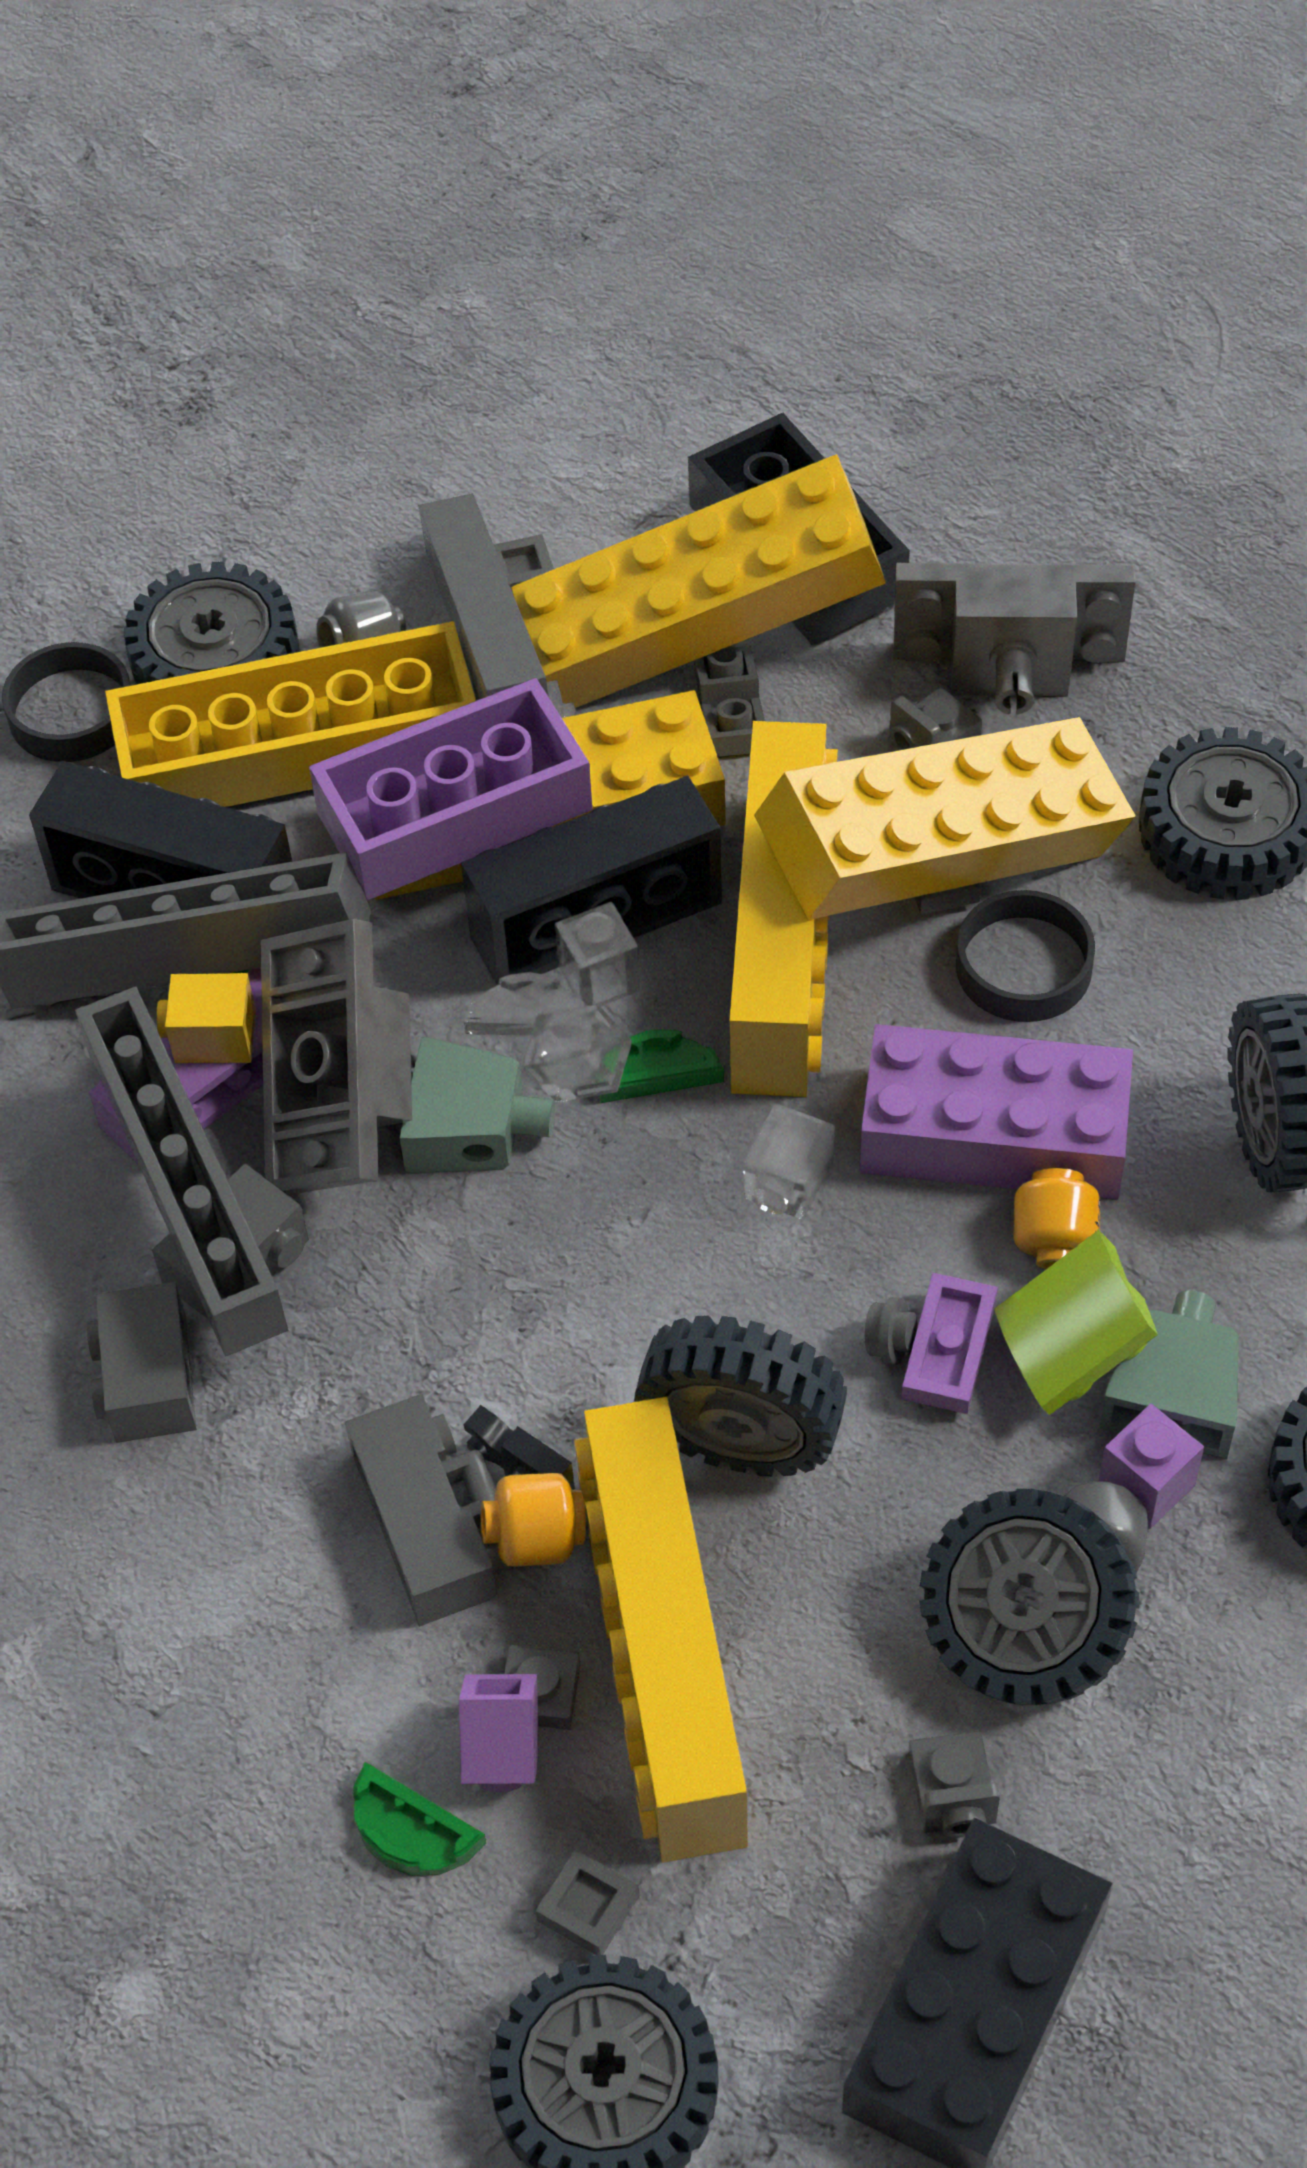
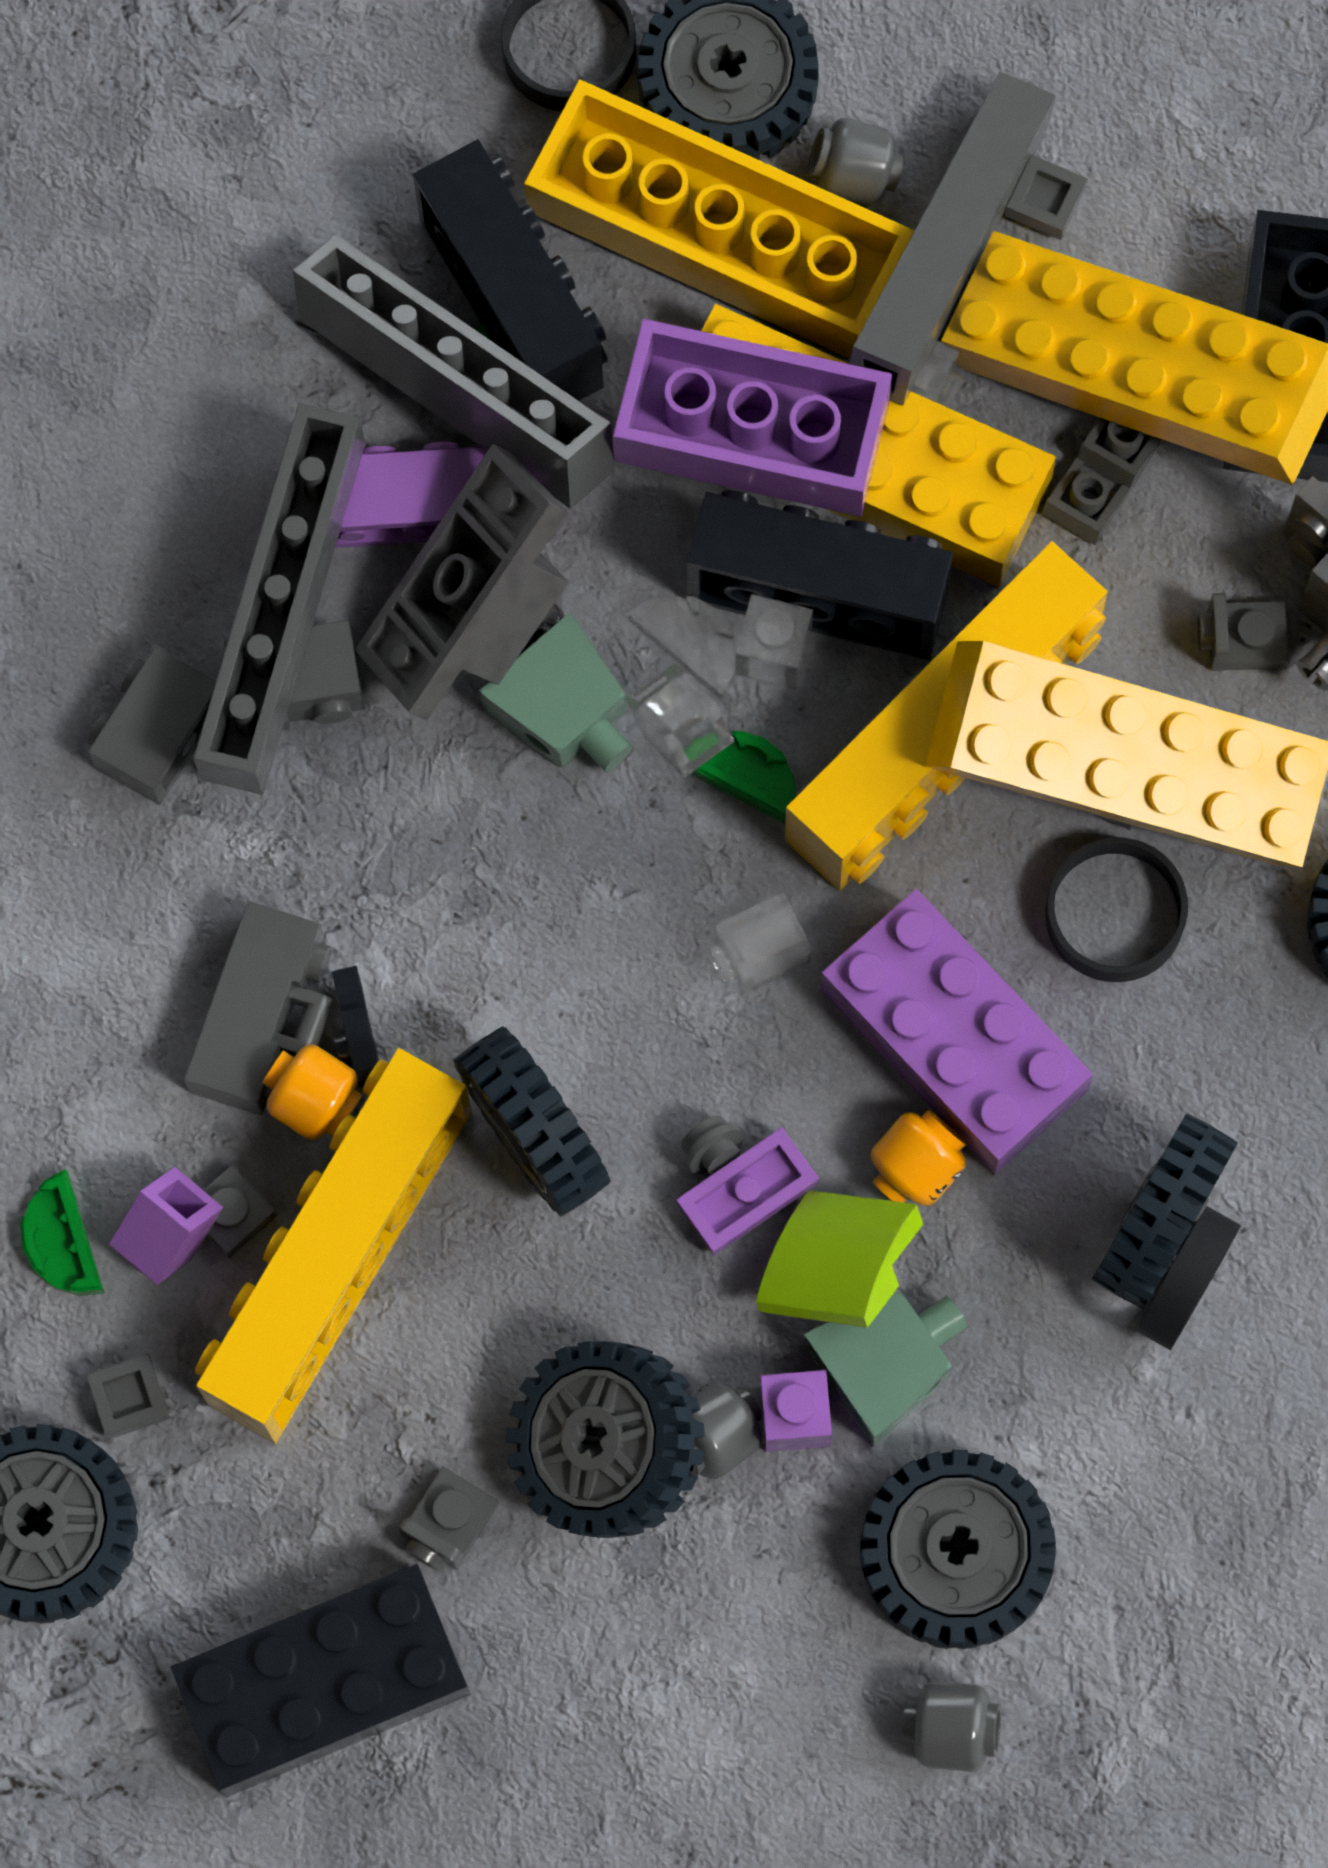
camera: 40 degrees right, 20 degrees up
yellow brick [157,973,256,1063] -> none

